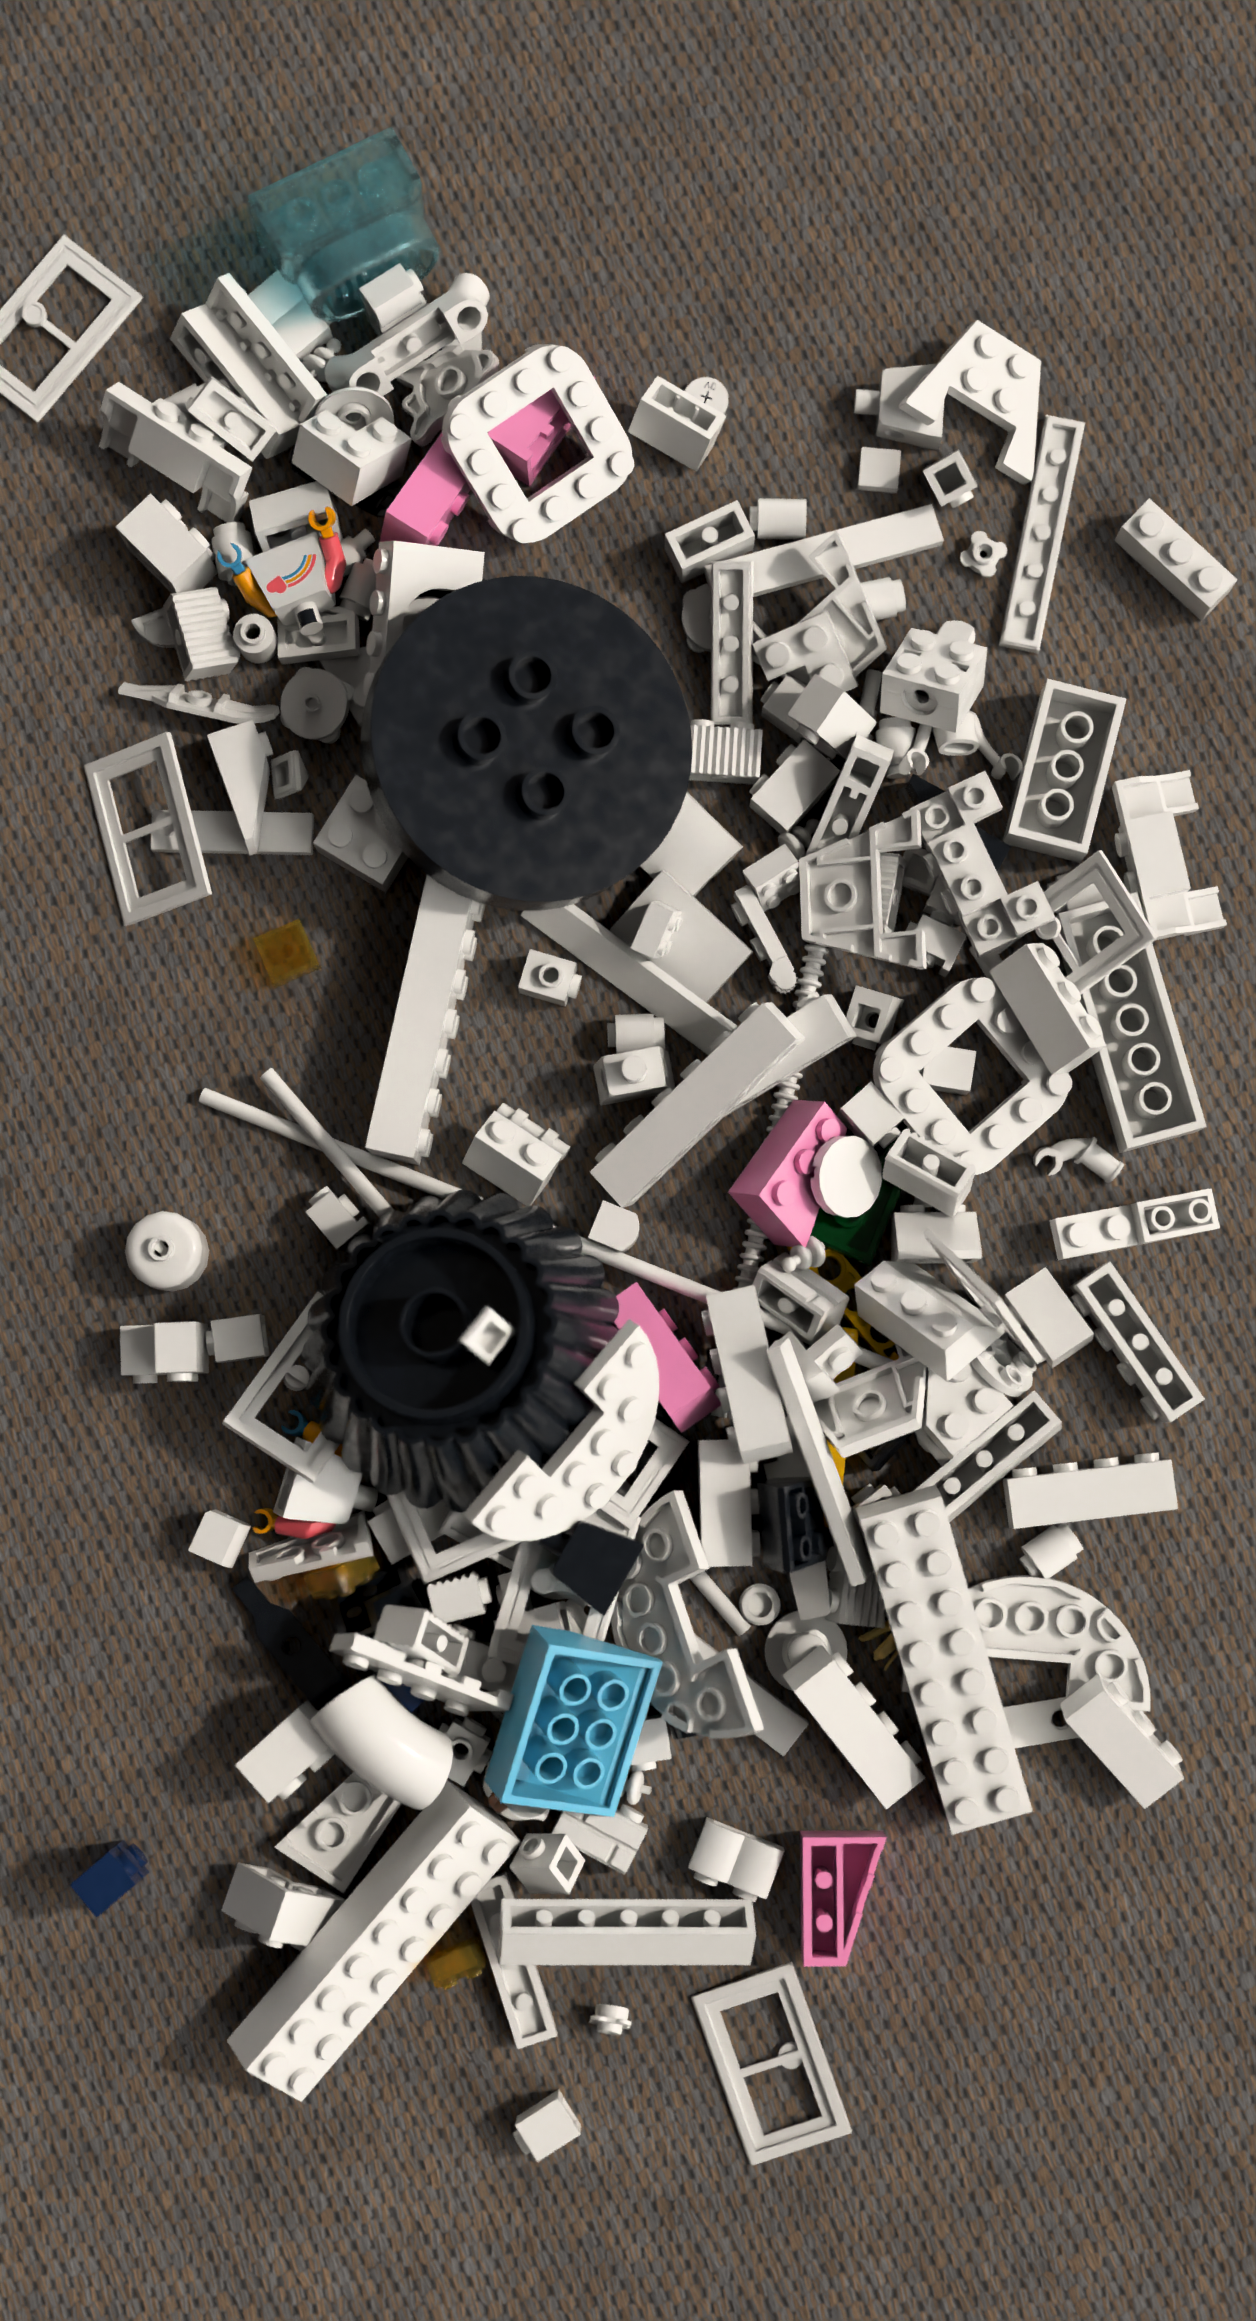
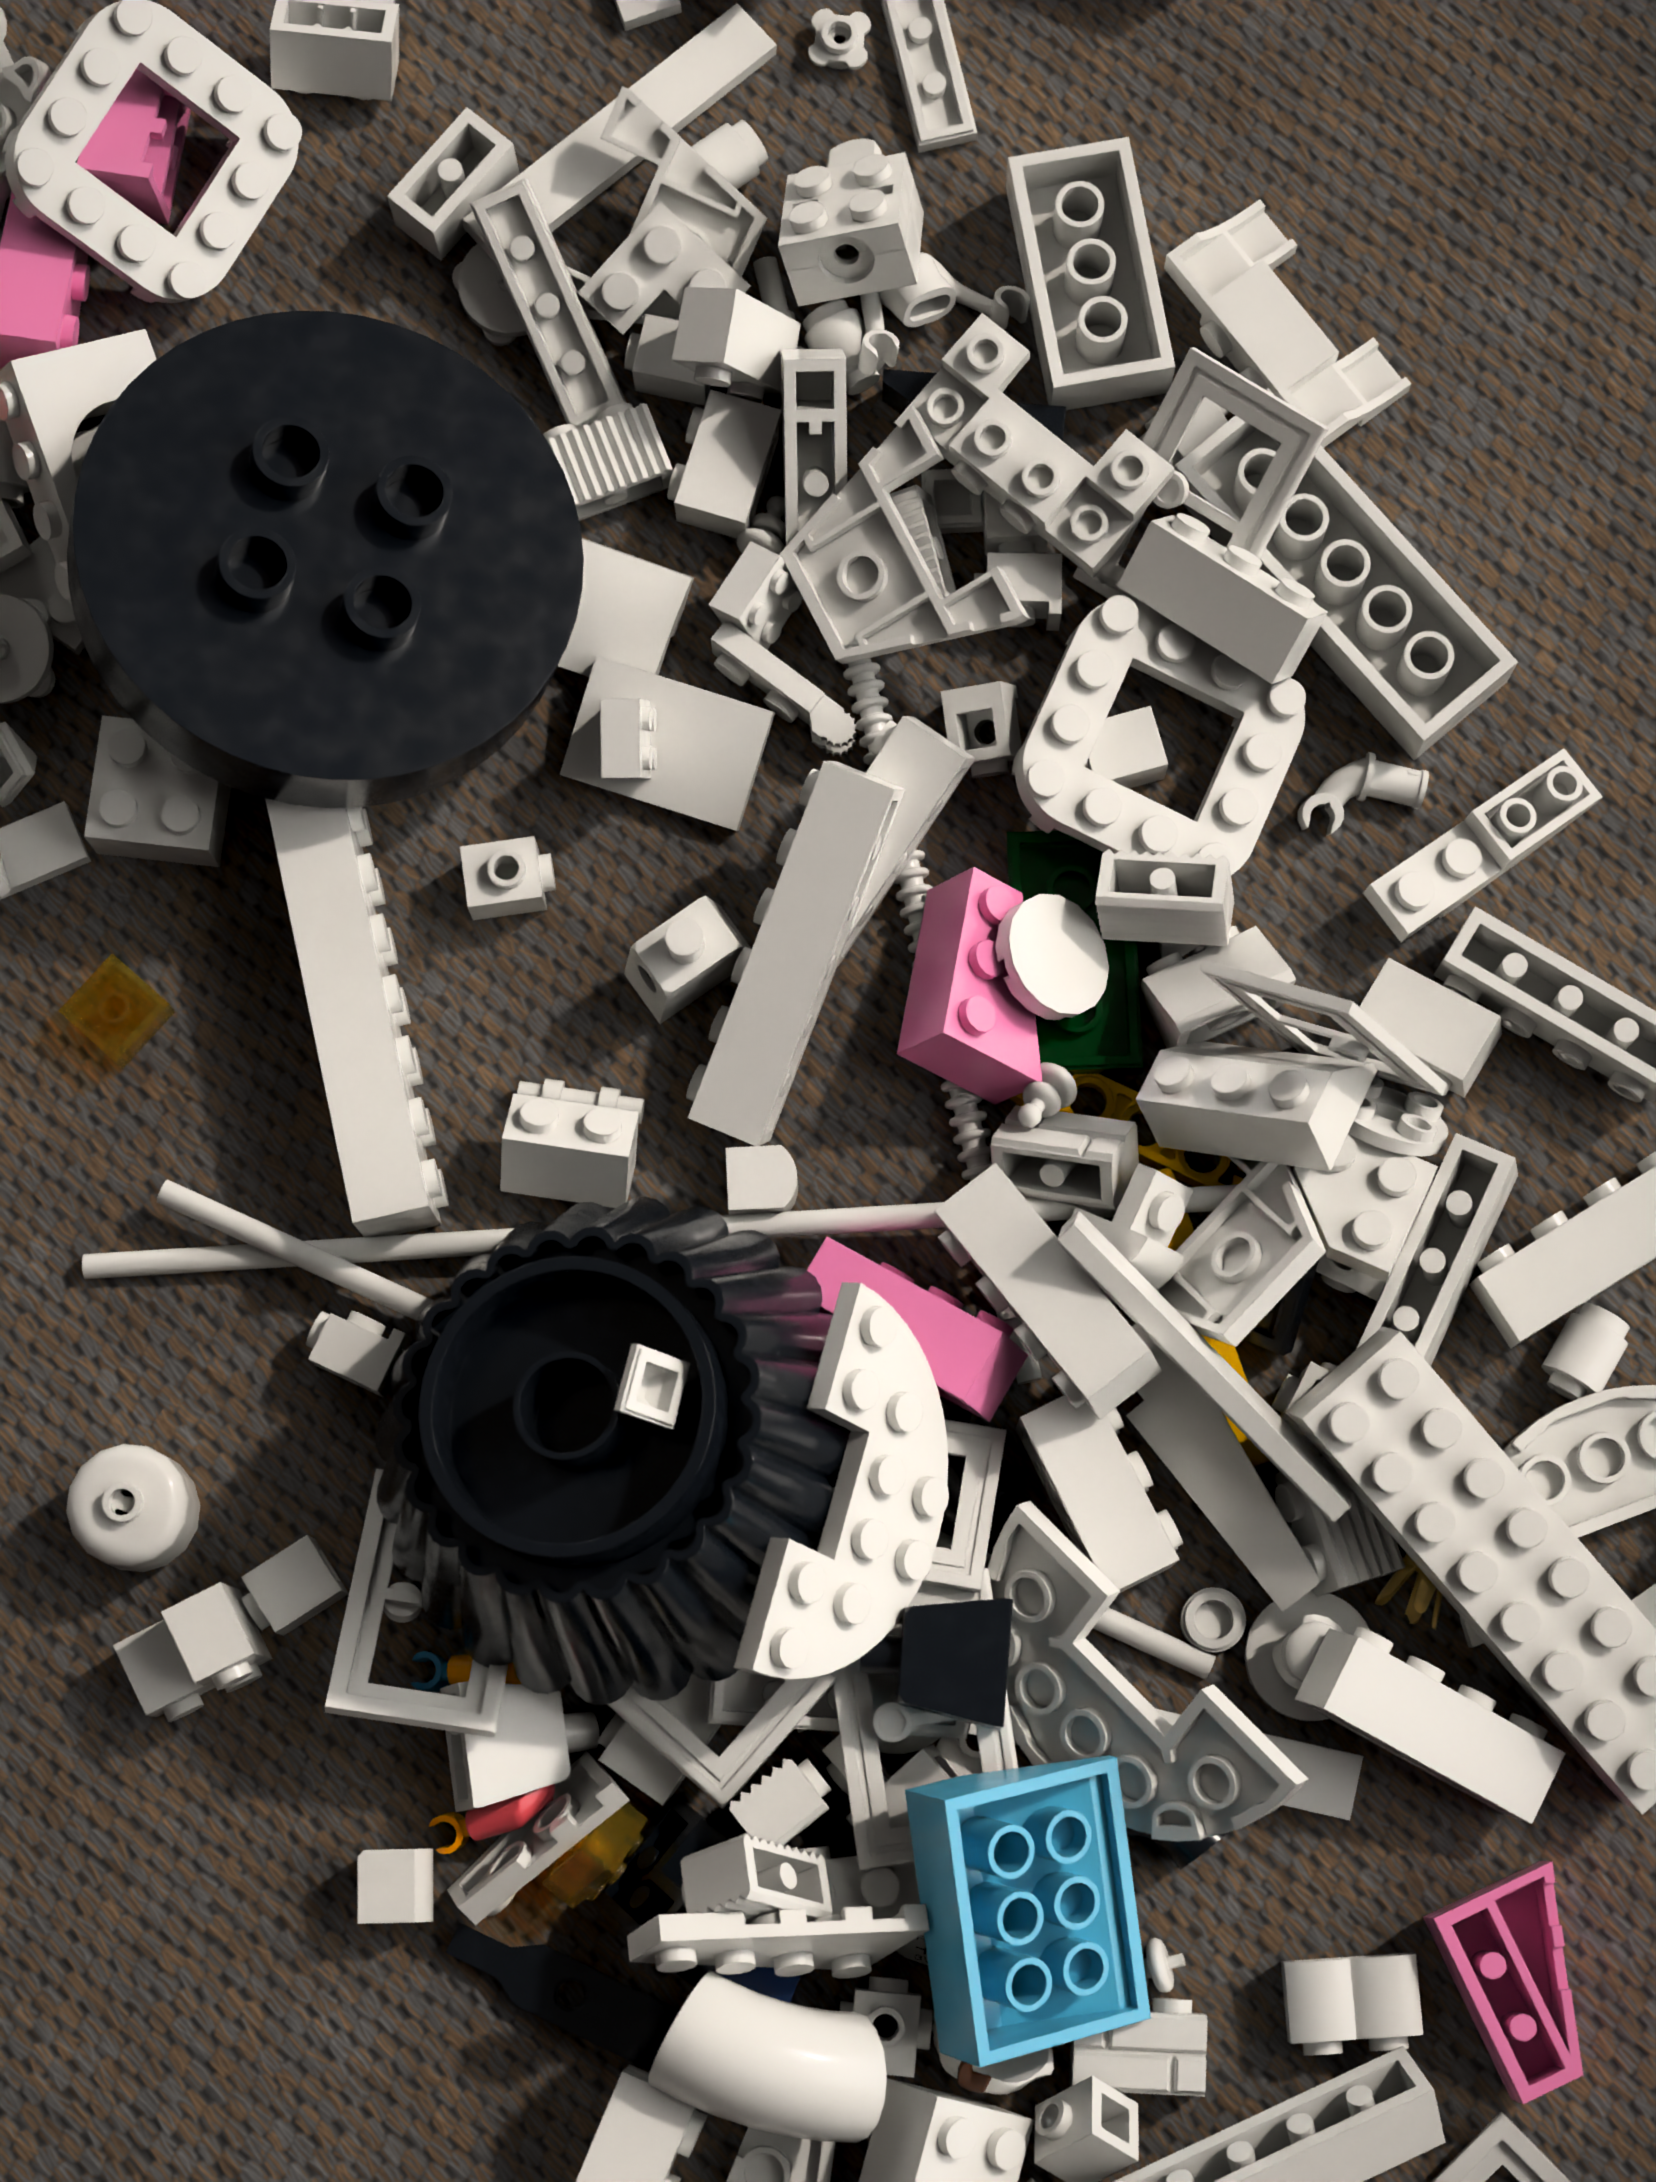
camera: 25 degrees left, 5 degrees down
white tile [521,904,737,1055] -> none
white brick [607,1013,665,1054] -> none
white brick [631,1714,672,1772] -> none
white brick [749,498,807,540] -> none
black slope [757,1477,829,1573] -> none
white brick [837,1082,904,1149] -> none

